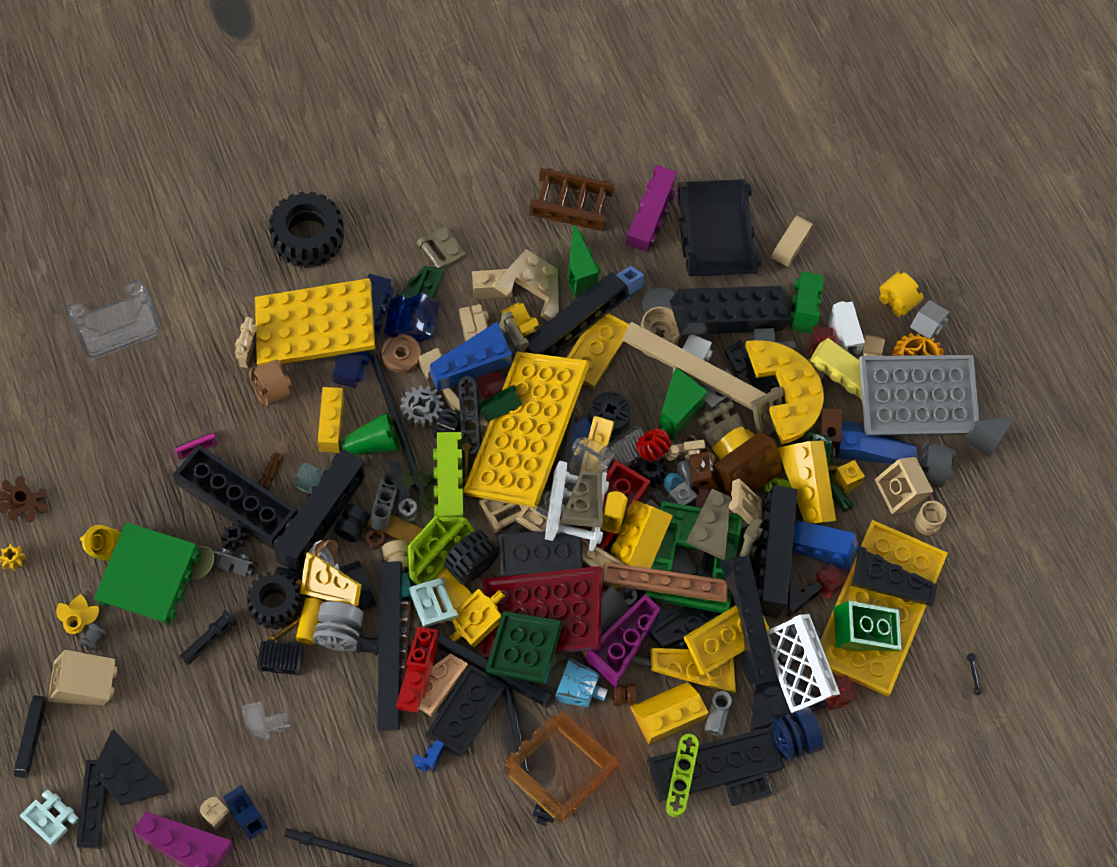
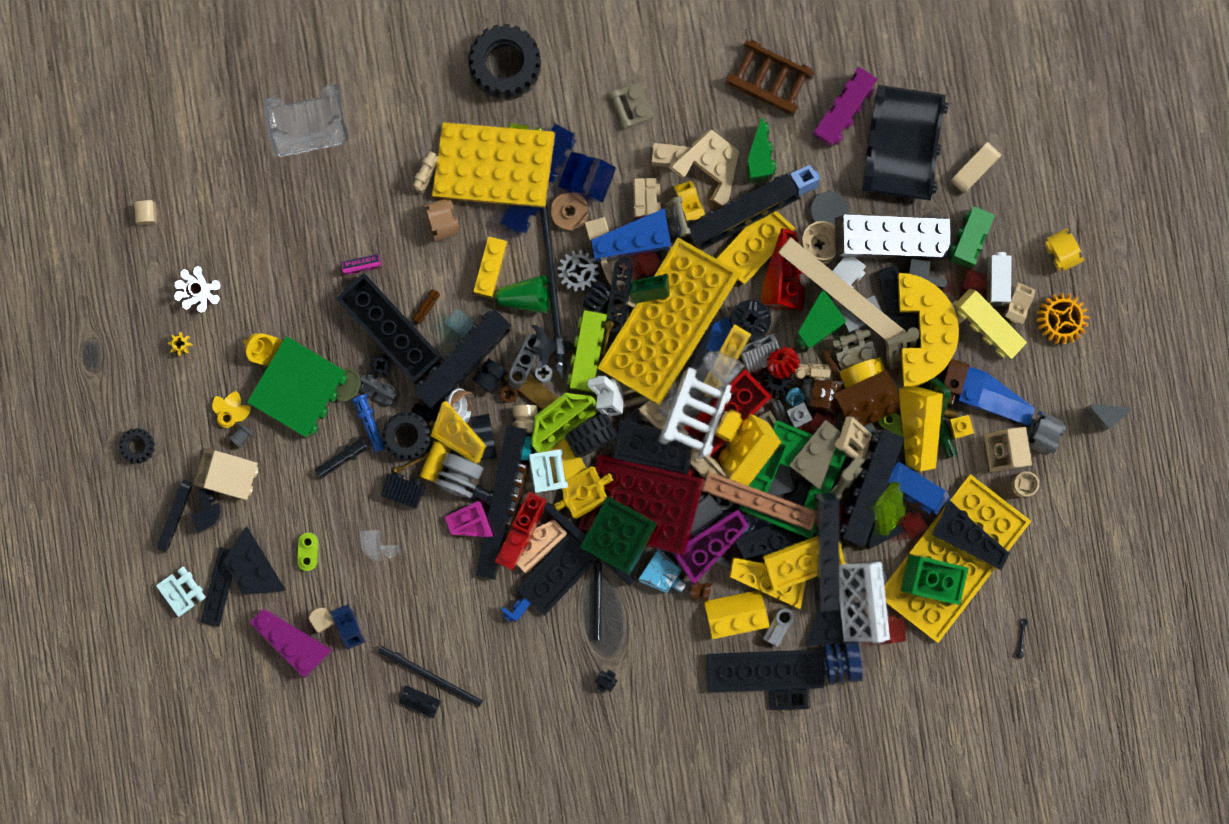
camera: 15 degrees right, 20 degrees up
dark green wing [396,266,444,306] -> none
clear orange window [503,711,620,824] -> none
dark tan wing [560,471,603,527] -> none
lime beam [666,734,699,817] -> none
light grey plate [859,355,979,436] -> none
light grey brick [910,300,949,339] -> none
none -> black brick [190,488,223,534]
none -> lime plate [298,532,319,571]
none -> blue pin [351,394,385,453]
none -> dark pink wing [445,502,493,537]
none -> white brick [588,376,623,417]
none -> red wedge [761,228,805,311]
none -> clear neon green plate [875,481,905,536]

